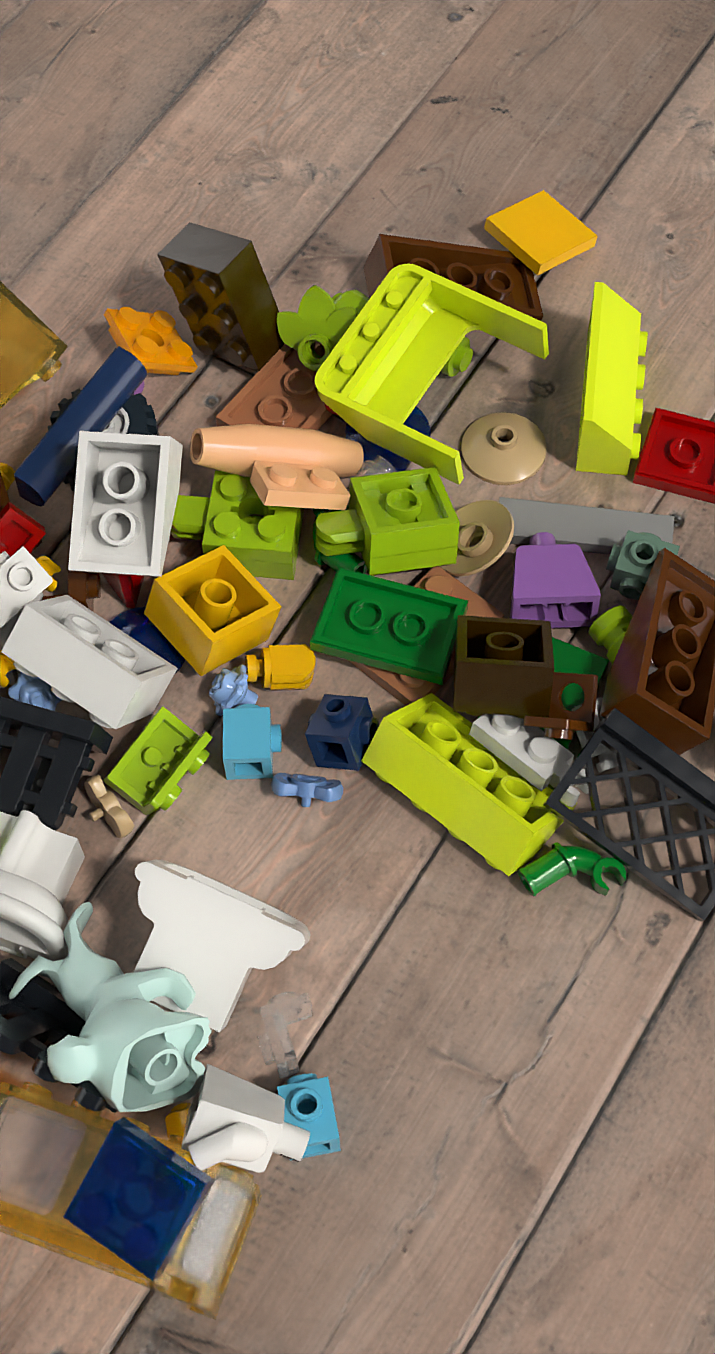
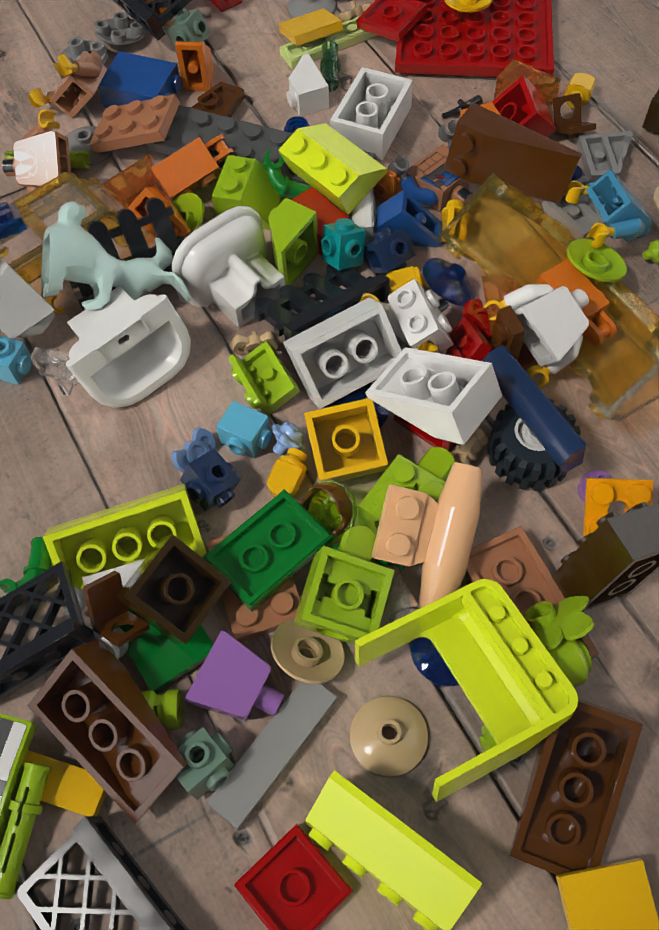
camera: 120 degrees right, 0 degrees up
none -> piece [301,480,358,547]

